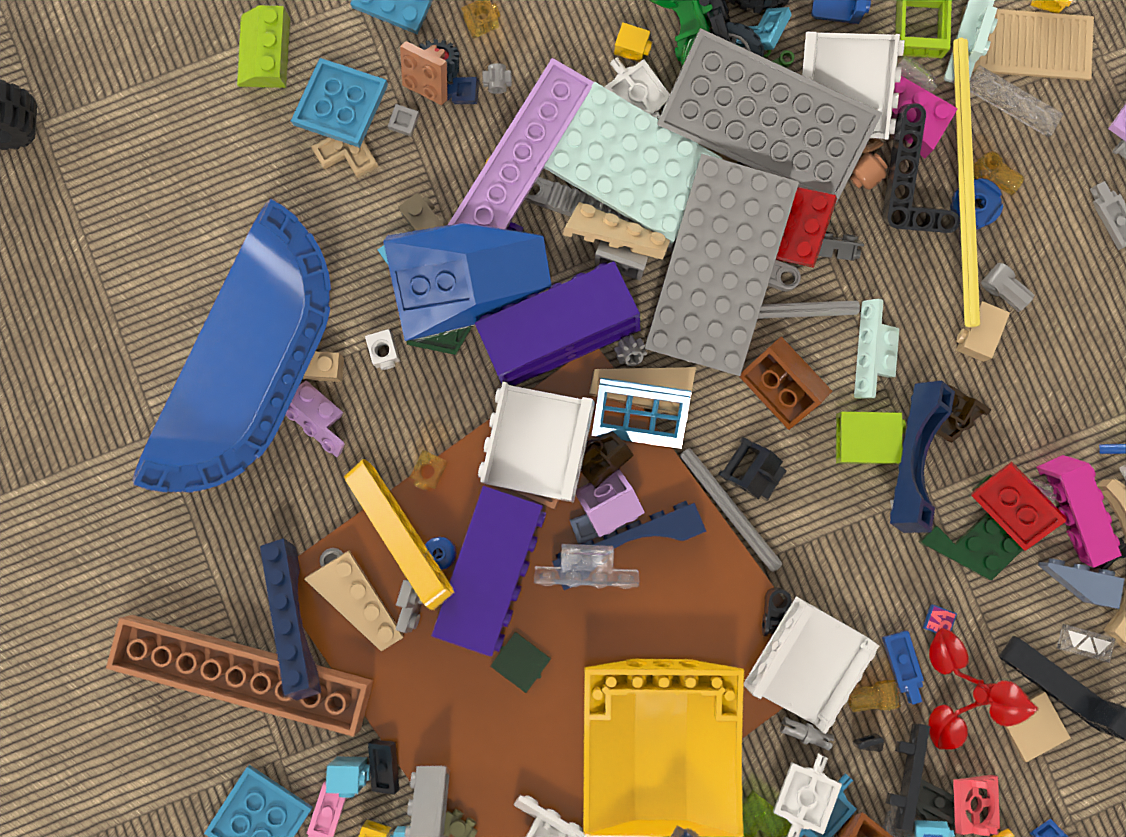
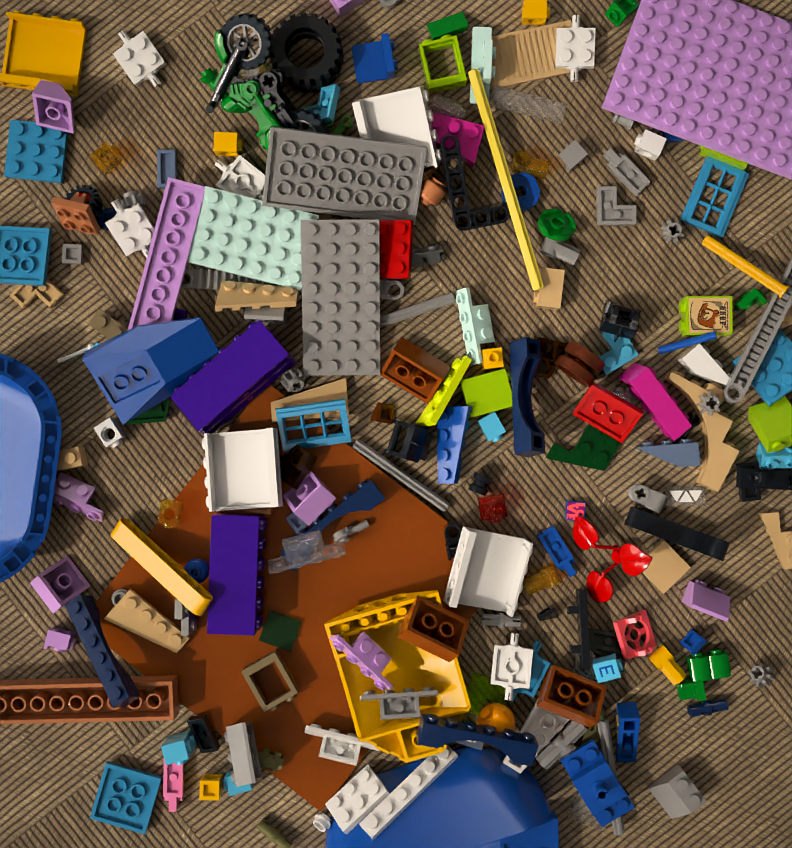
camera: 20 degrees left, 5 degrees up
none -> lavender slope [30,556,90,613]
none -> lavender brick [43,627,77,652]
none -> white hinge [57,344,94,363]
none -> white plate [105,199,155,258]
none -> sand blue tile [157,149,178,189]
none -> dark tan window [241,649,300,712]
none -> lavender bracket [329,632,394,690]
none -> light grey plate [333,520,369,545]
none -> light grey bracket [360,687,439,720]
none -> reddish brown slope [370,402,396,424]
none -> dark orange slope [398,595,470,662]
none -> neon yellow wing [415,356,472,427]
none -> blue wing [437,406,473,484]
none -> black wheel [468,472,493,496]
none -> medium azure brick [477,412,506,442]
none -> clear red brick [478,494,508,523]
none -> yellow brick [481,347,504,370]
none -> green tile [537,209,576,241]
none -> copper wheel [554,341,605,387]
none -> white plate [555,15,596,82]
none -> light grey panel [558,140,588,173]
none -> light grey plate [596,186,636,226]
none -> black piece [599,300,641,342]
none -> medium azure plate [599,332,639,375]
none -> light grey piece [628,484,668,514]
none -> lavender slope [681,580,730,622]

